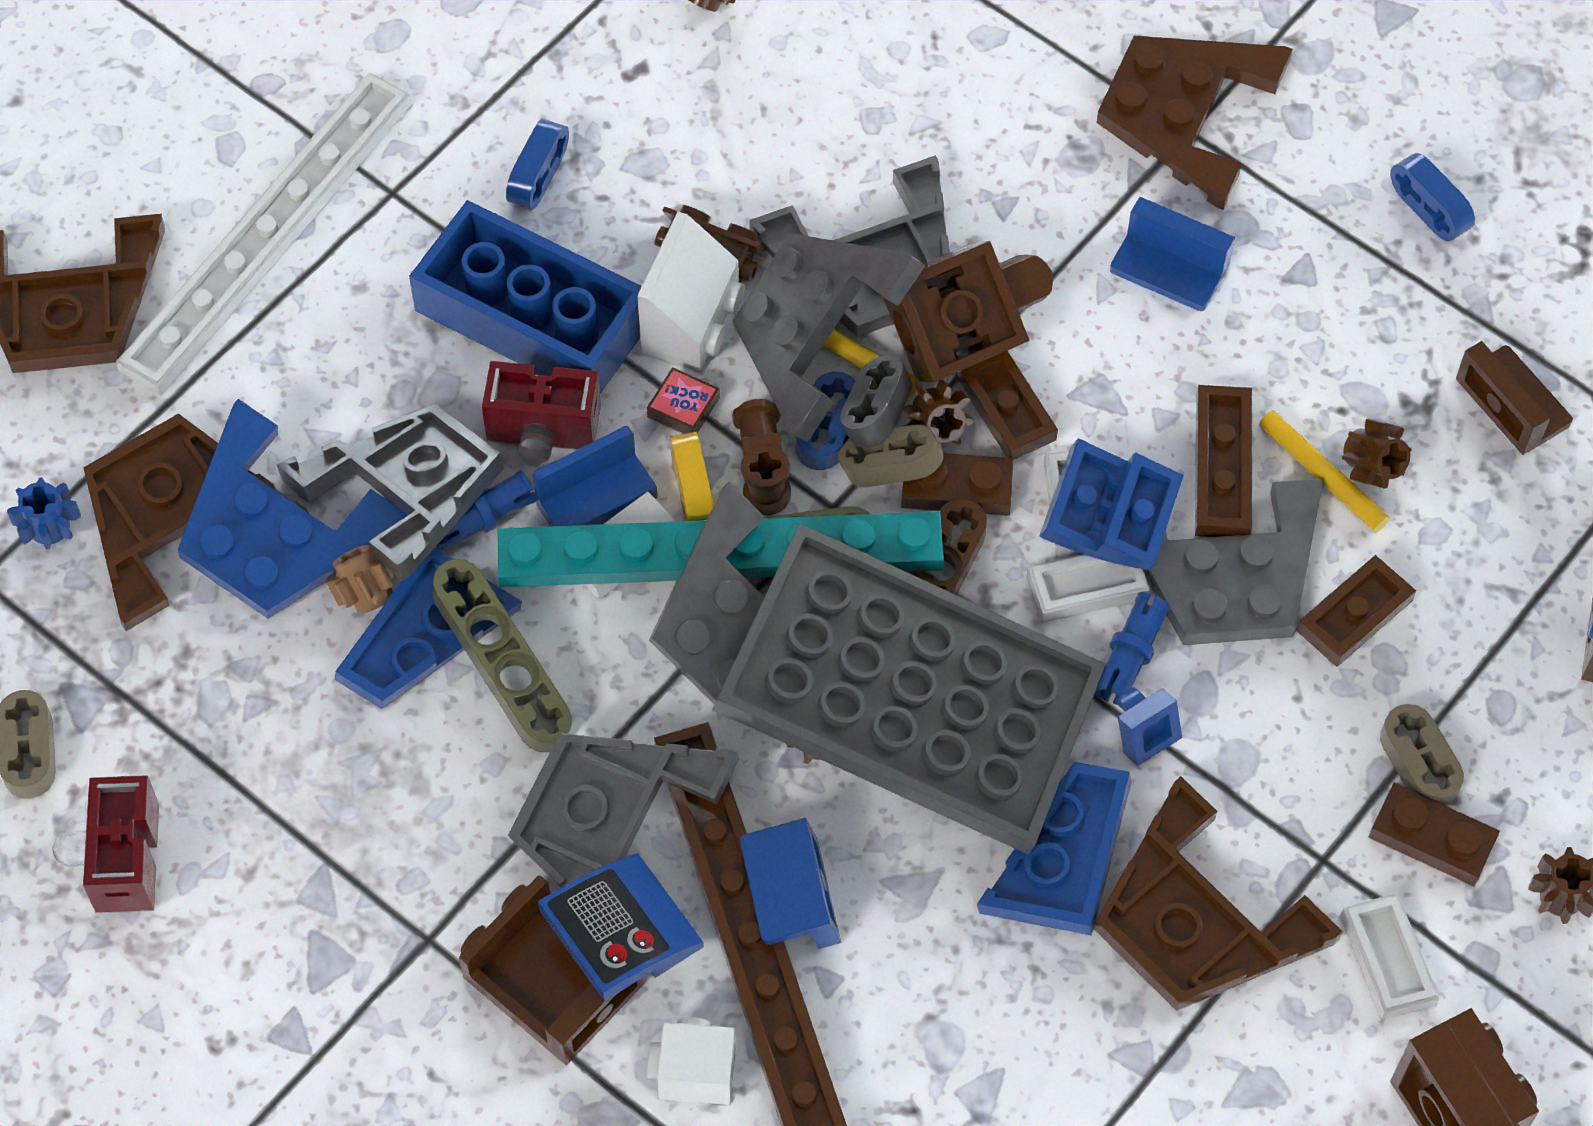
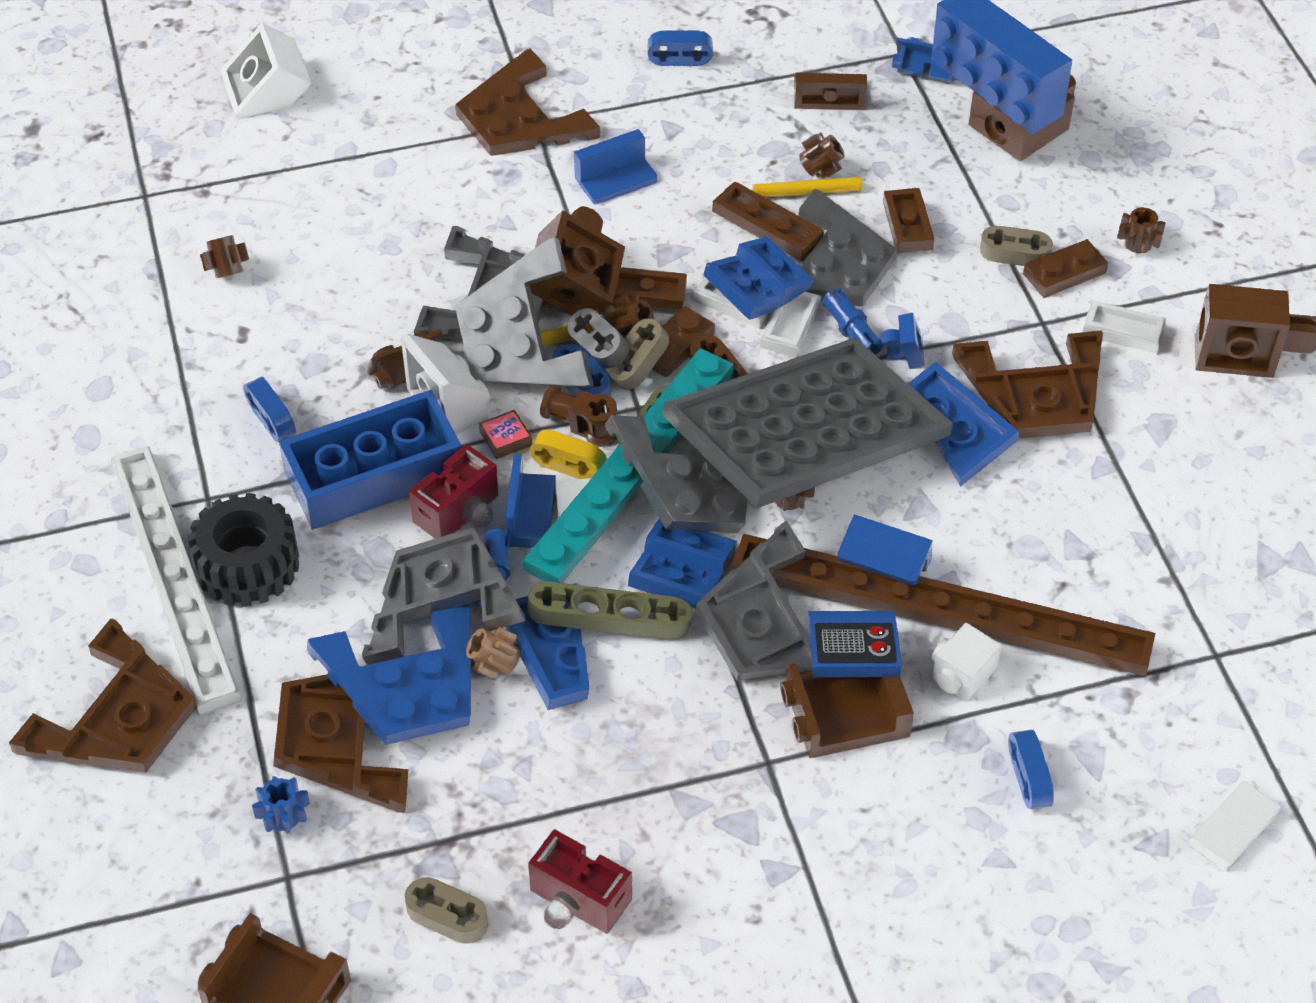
camera: 55 degrees left, 10 degrees down
none -> black tyre [188,493,300,607]
none -> blue slope [628,518,737,608]

